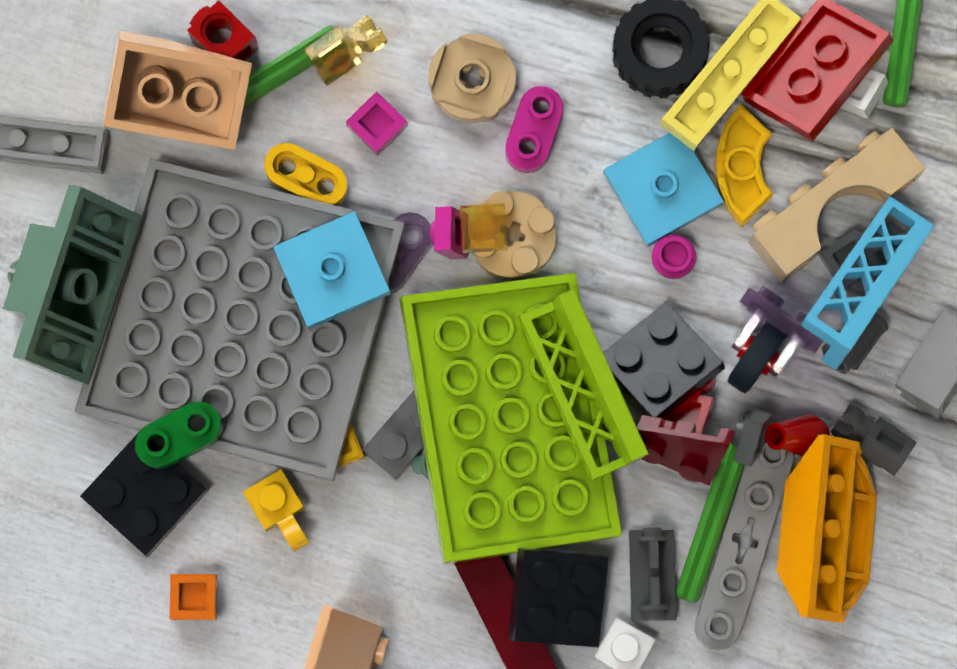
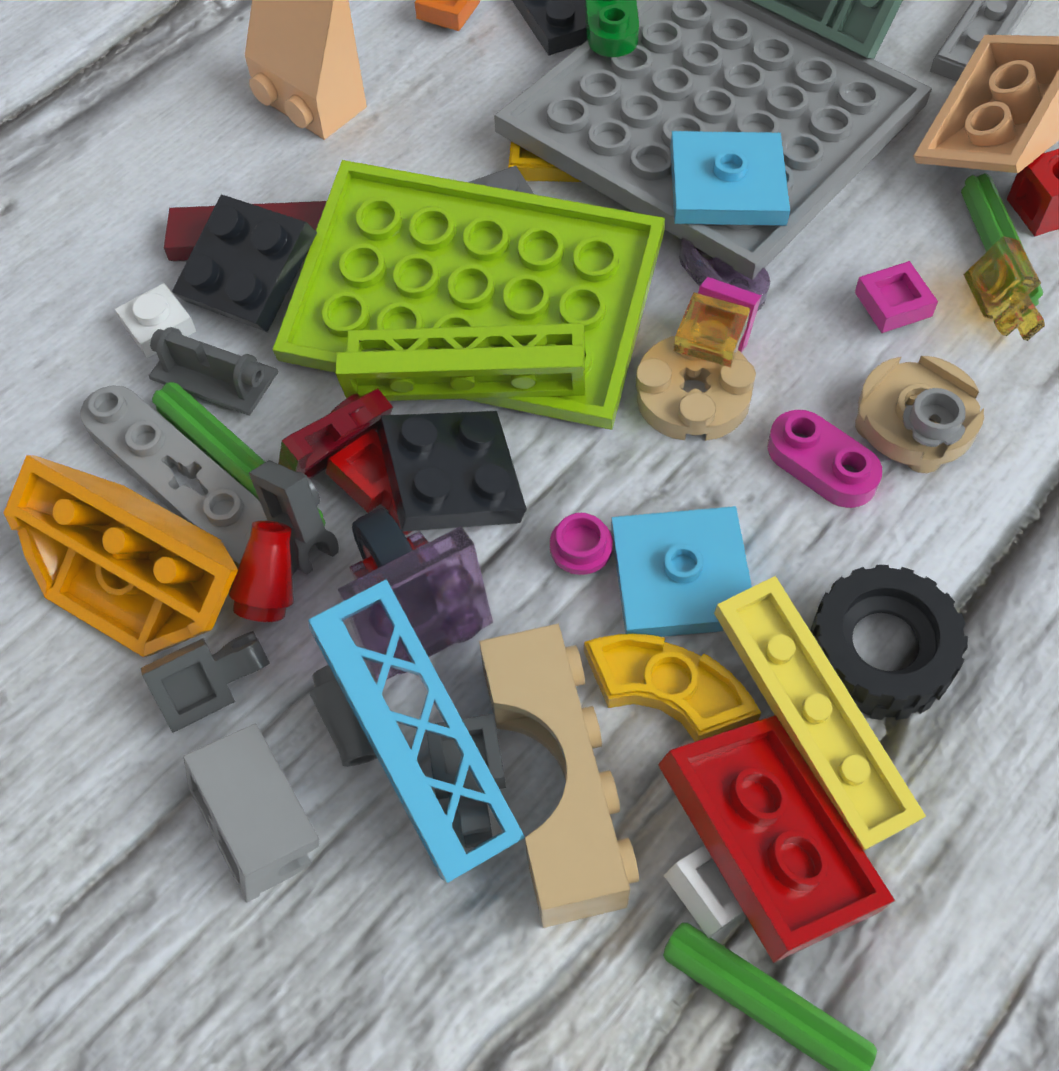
camera: 115 degrees right, 20 degrees down
yellow plate [243,469,310,552] -> none
yellow plate [264,143,348,206] -> none
none -> light grey plate [903,388,966,447]

